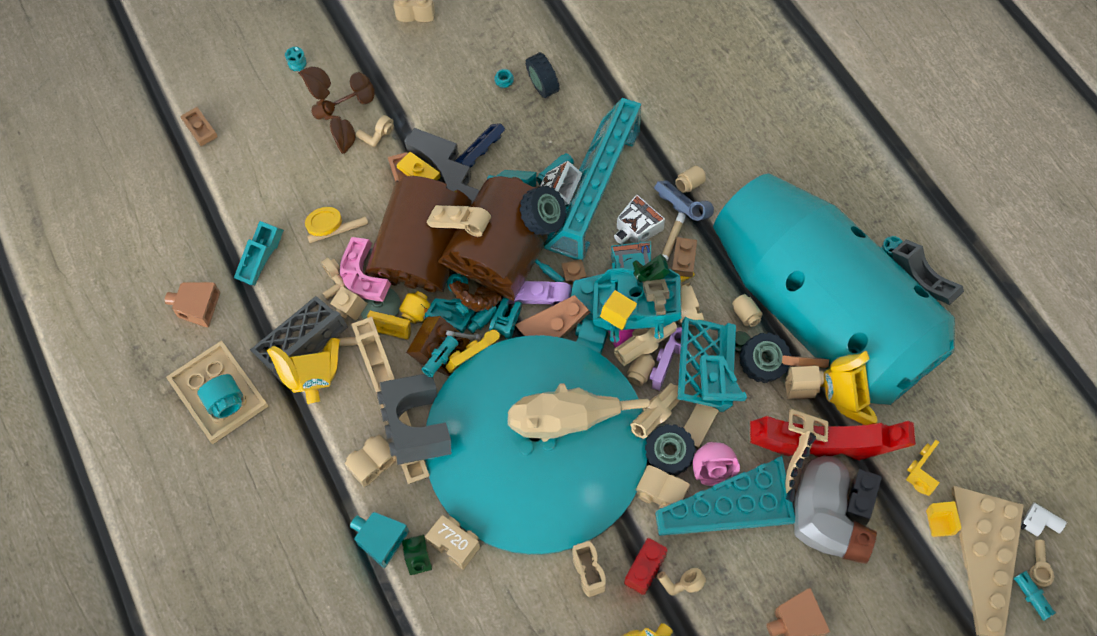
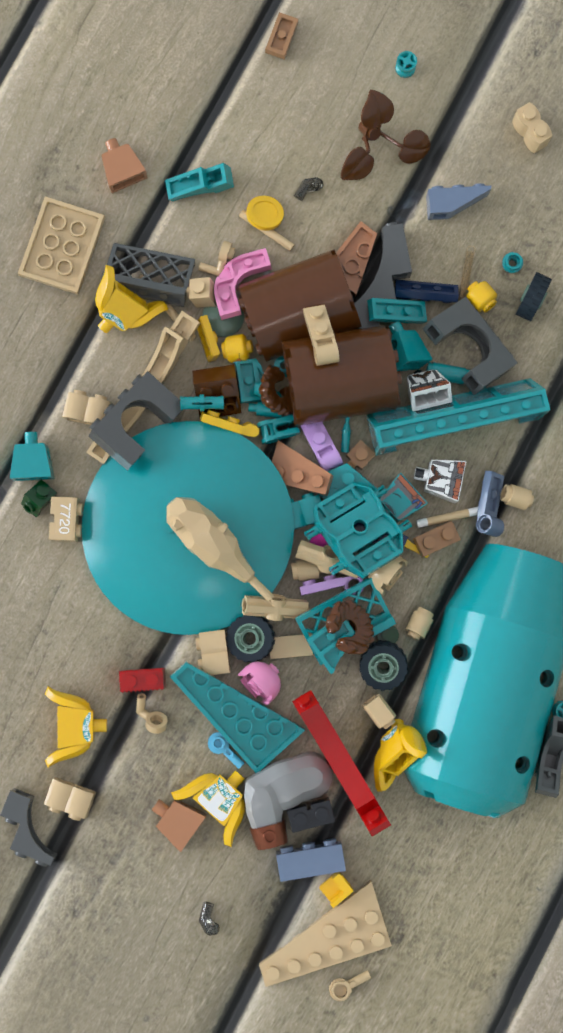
camera: 50 degrees right, 20 degrees up
teal piece [197,374,243,418] -> none
tan plate [356,115,394,146] -> none
yellow plate [397,152,441,180] -> none
light grey hinge [446,330,481,342] -> none
black wheel [520,185,567,235] -> none
tan brick [573,541,606,597] -> none
yellow panel [600,290,637,330] -> none
dark green bracket [633,254,670,282] -> none
dark tan plate [643,279,669,315] -> none
nougat tile [782,355,829,368] -> none
tan piece [785,409,828,502] -> none
yellow bracket [906,440,940,496] -> none
teal pin [1013,570,1056,621] -> none
white piece [1020,503,1067,537] -> none
none -> yellow torso [171,770,245,847]
none -> medium azure plate [208,732,244,769]
none -> sand blue brick [276,838,346,882]
none -> clear smoke arm [294,177,324,201]
none -> reddish brown piece [326,599,375,654]
none -> teal plate [367,298,427,324]
none -> dark grey arch [423,297,518,395]
none -> sand blue slope [426,183,491,220]
none -> tan piece [458,246,475,300]
none -> yellow head [466,281,497,313]

